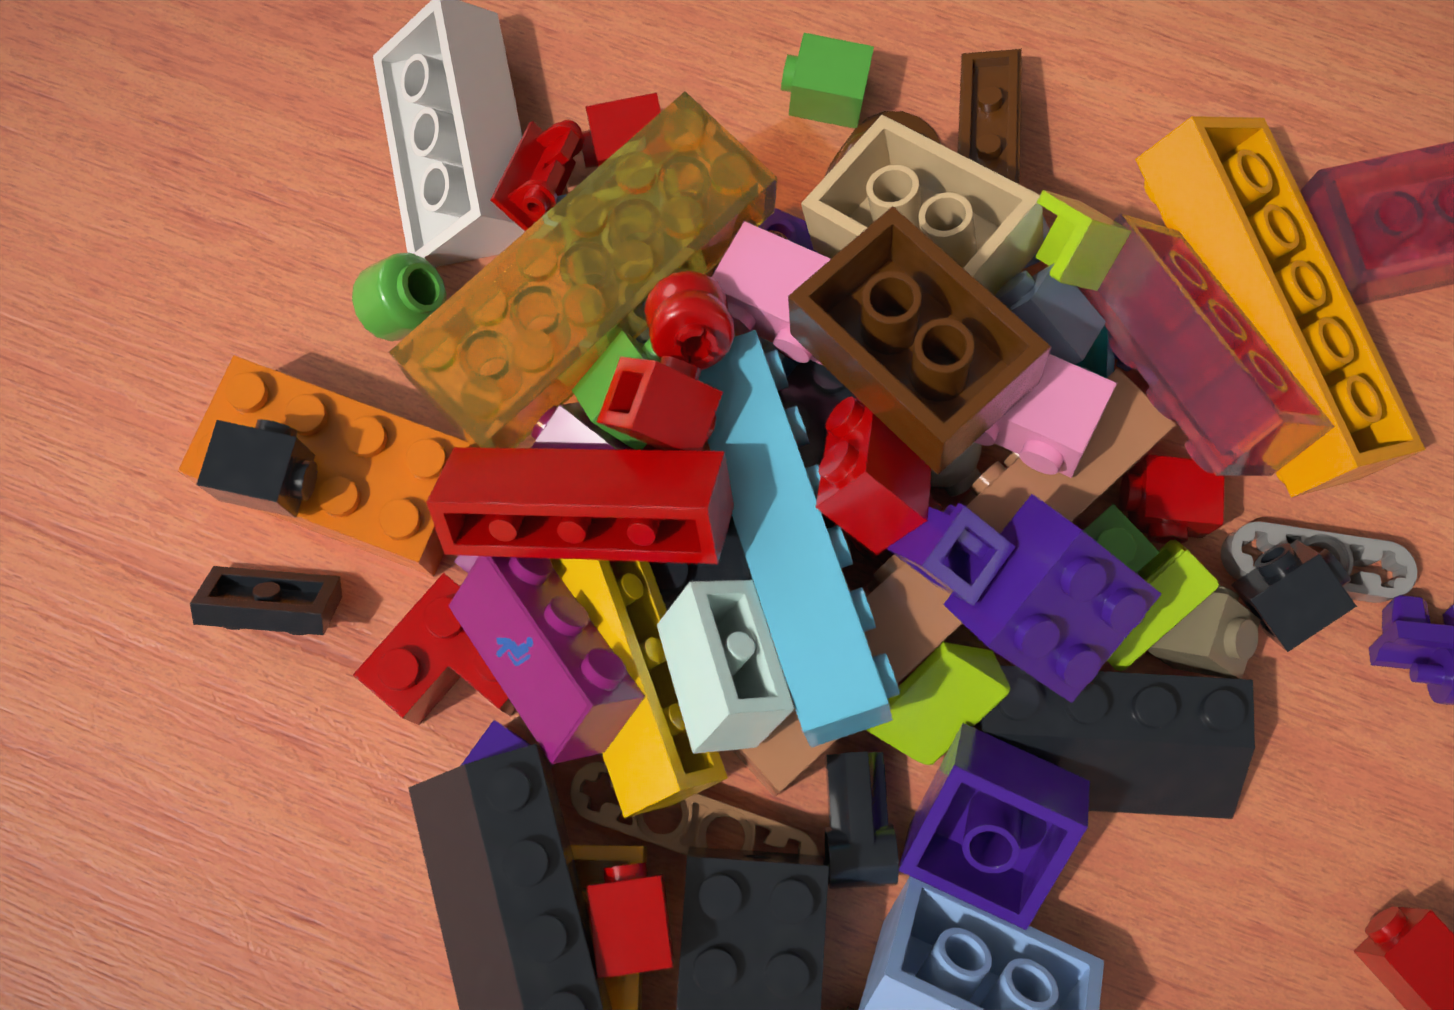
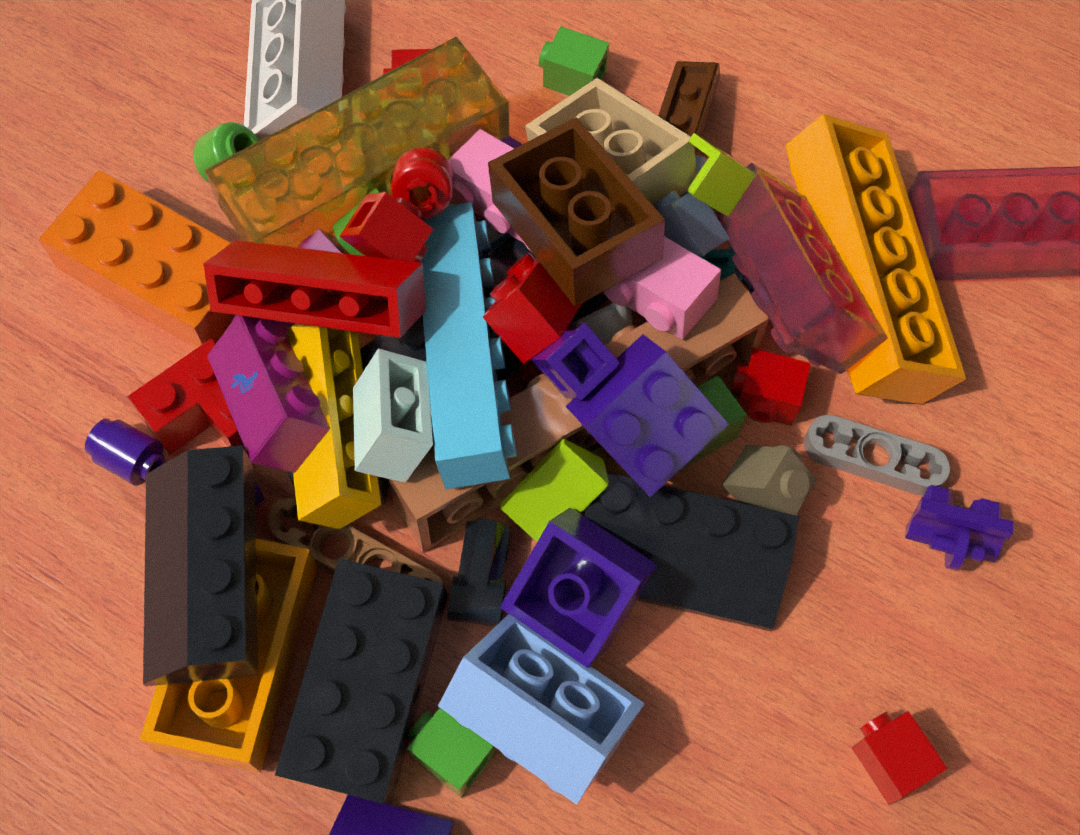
camera: 10 degrees right, 10 degrees down
black plate [190,566,342,635] -> none
black brick [196,419,318,518] -> none
red hinge [490,120,584,242] -> none
red brick [587,862,674,978] -> none
lime slope [1107,539,1219,671] -> none
black brick [1231,540,1357,652] -> none
none -> dark purple brick [85,418,165,486]

